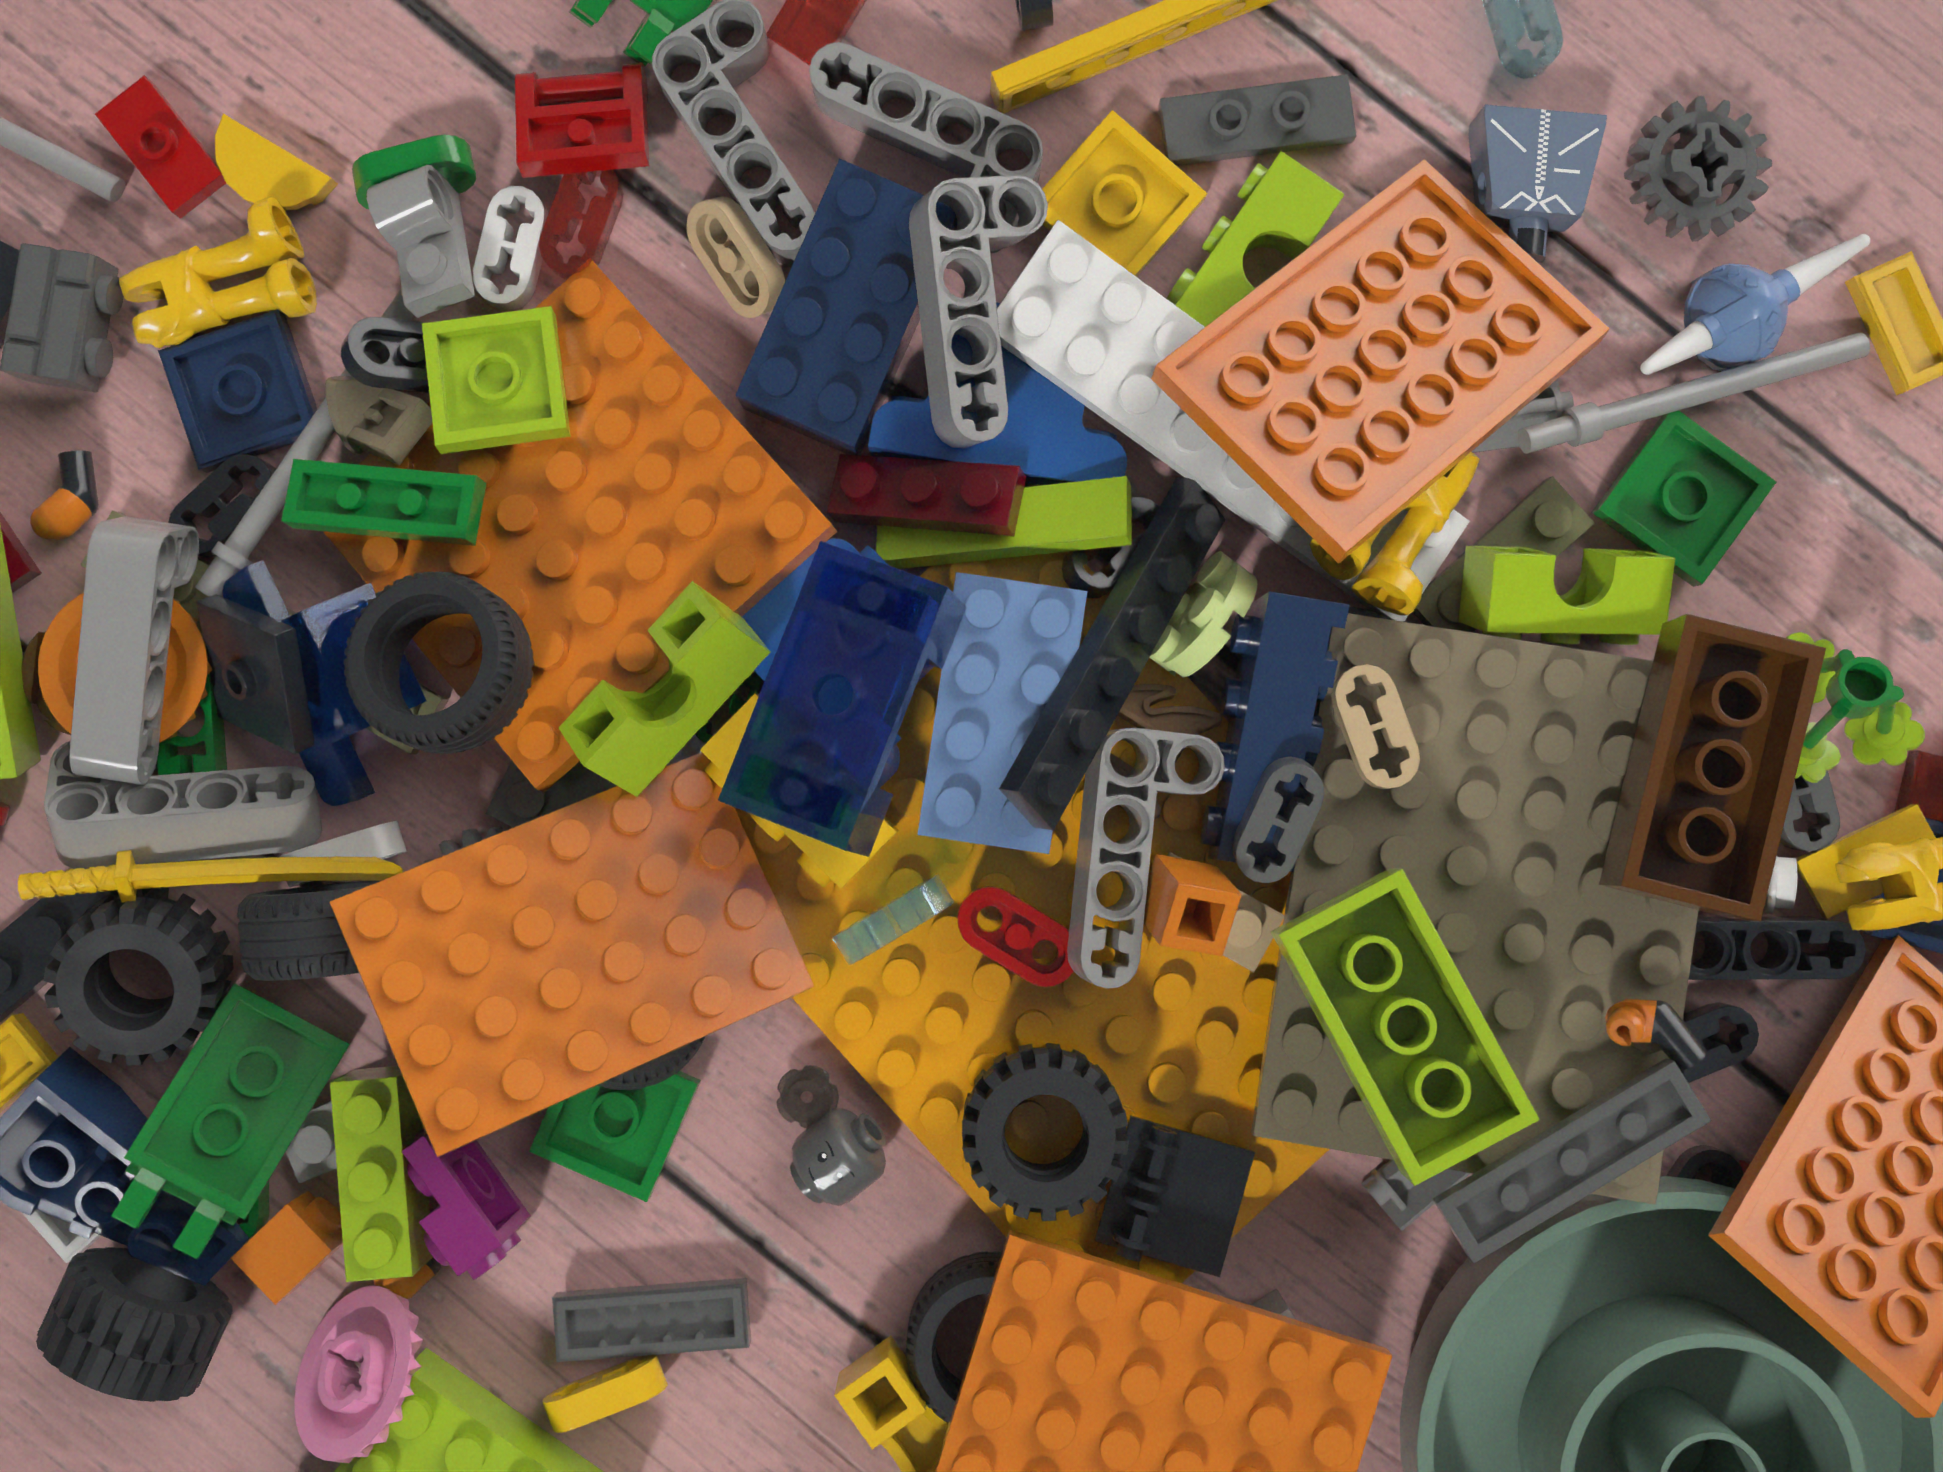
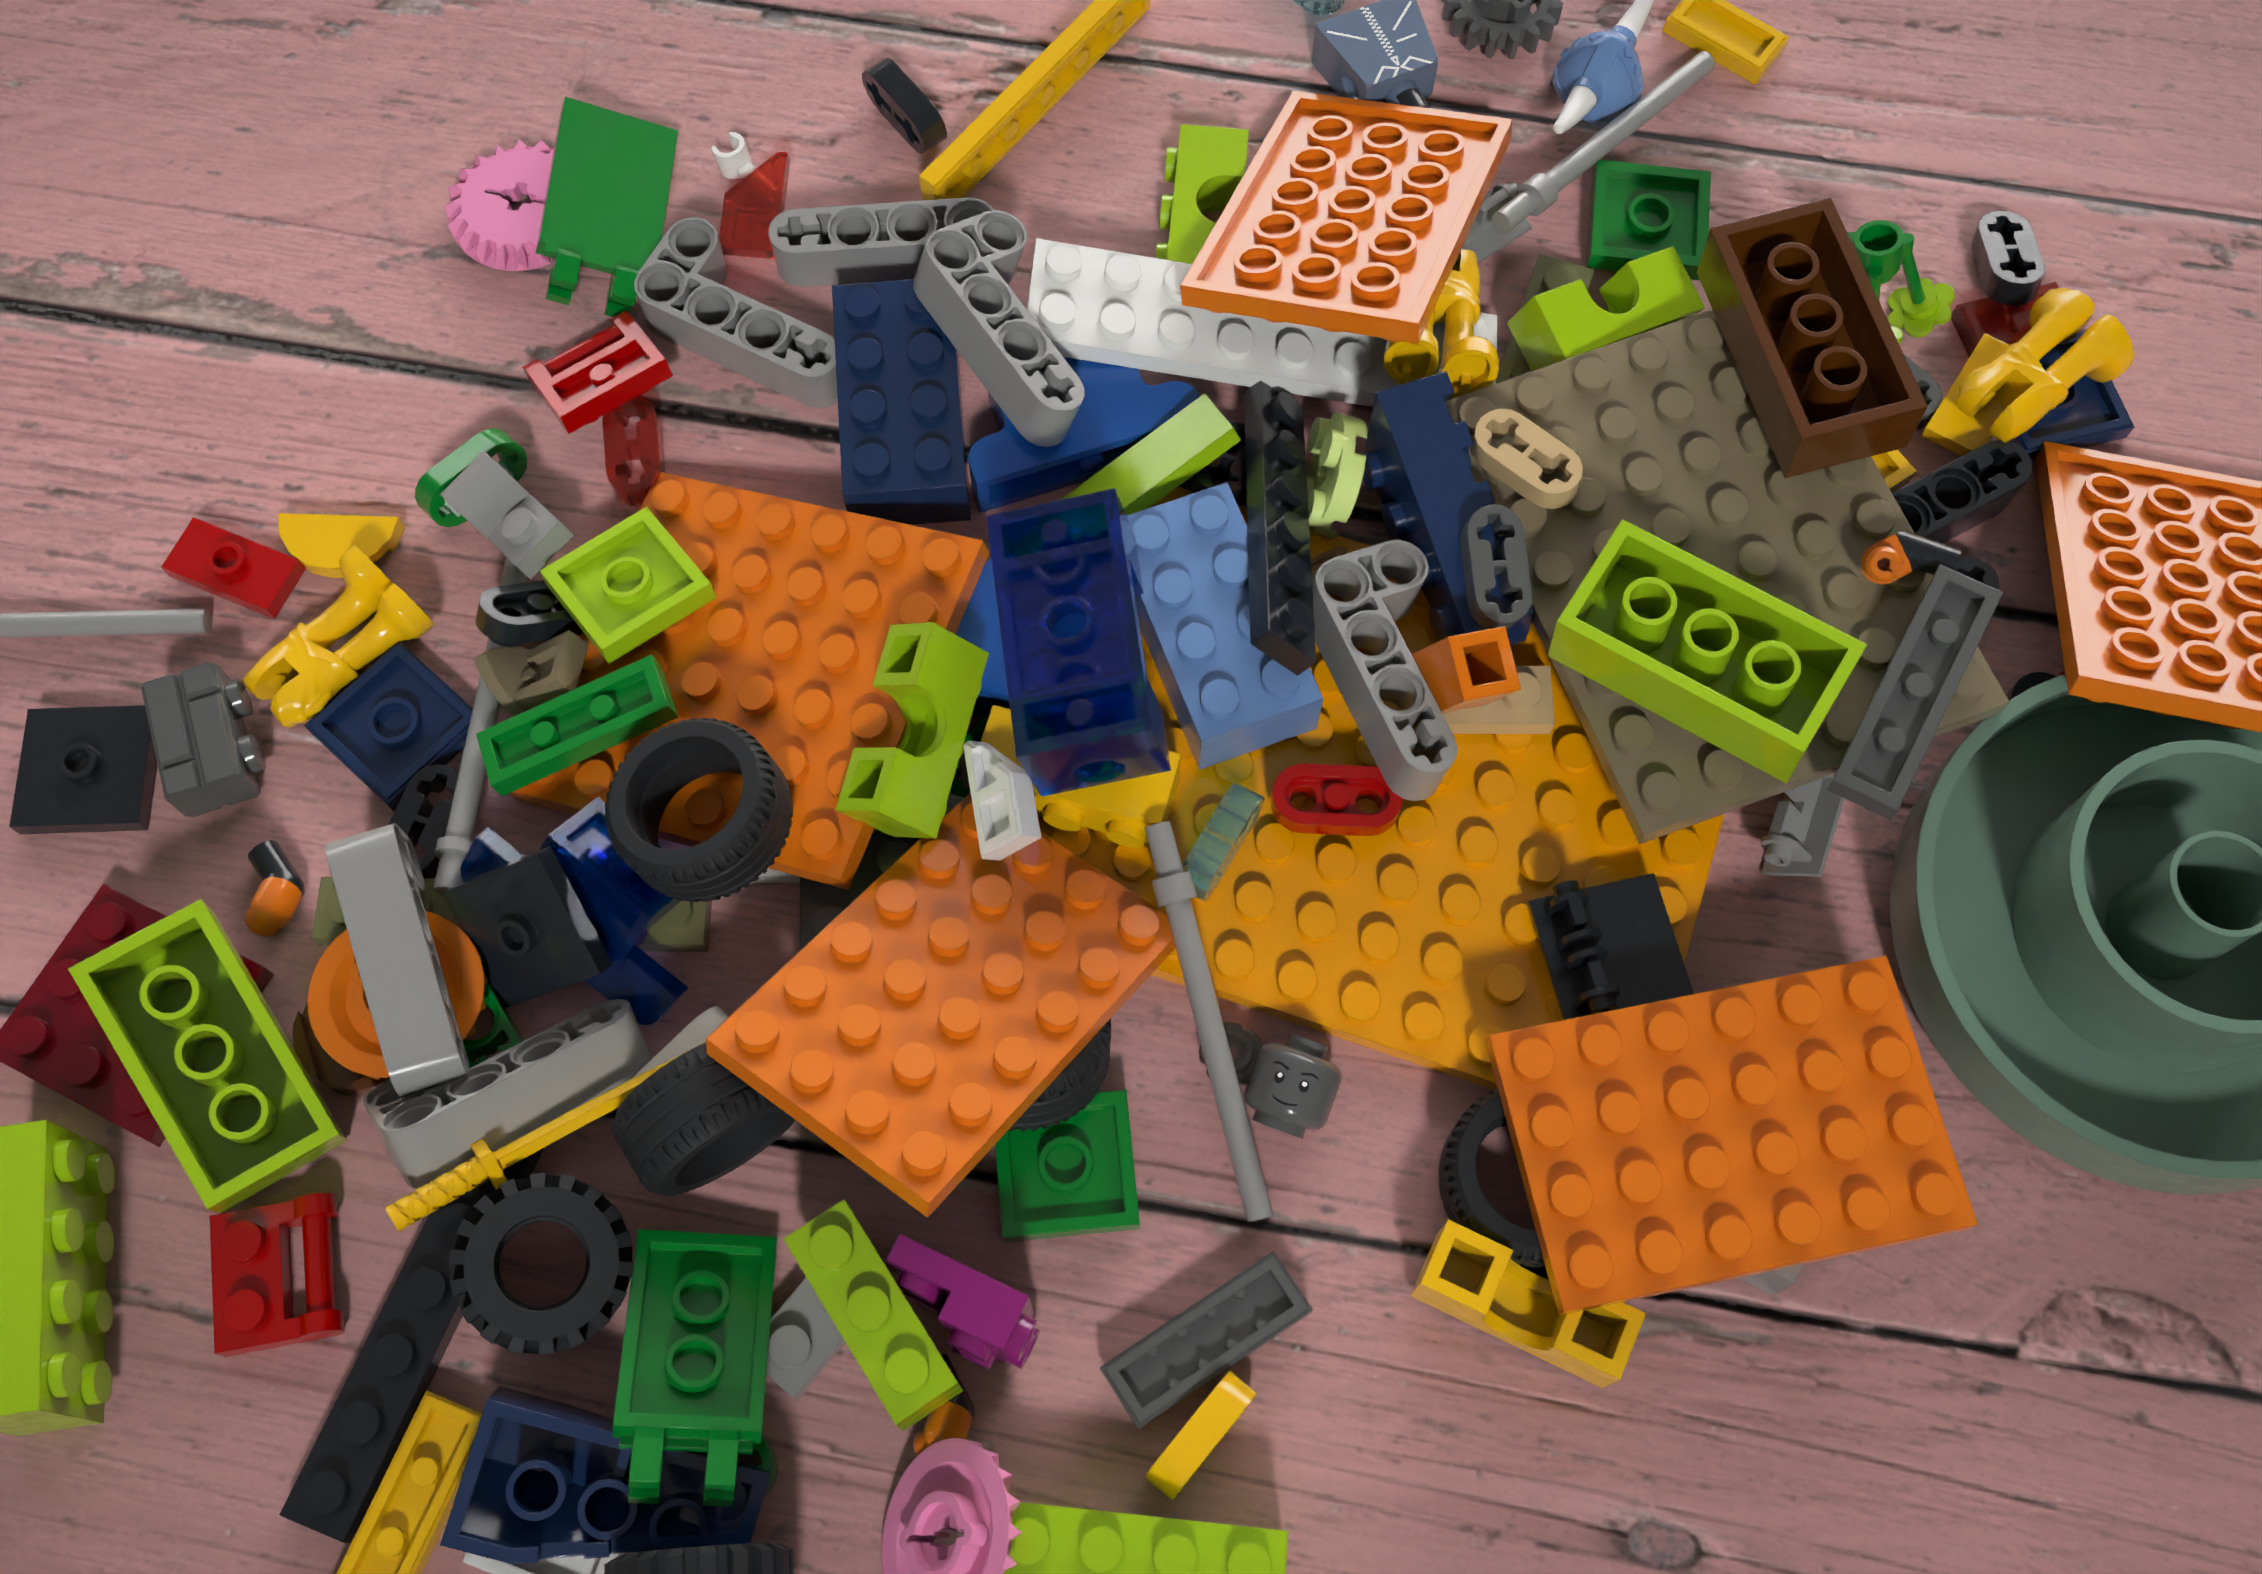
camera: 25 degrees left, 20 degrees down
orange brick [231,1191,343,1305] -> none
white beam [473,186,550,311] -> none
tan plate [687,196,785,318] -> none
dark red plate [827,454,1026,536] -> none
black tyre [962,1043,1129,1221] -> none
yellow plate [1042,110,1208,277] -> none
dark grey plate [1158,74,1356,166] -> none
white plate [1764,856,1797,914] -> none
none -> white tile [963,740,1041,861]
none -> light grey bar [1144,821,1273,1222]

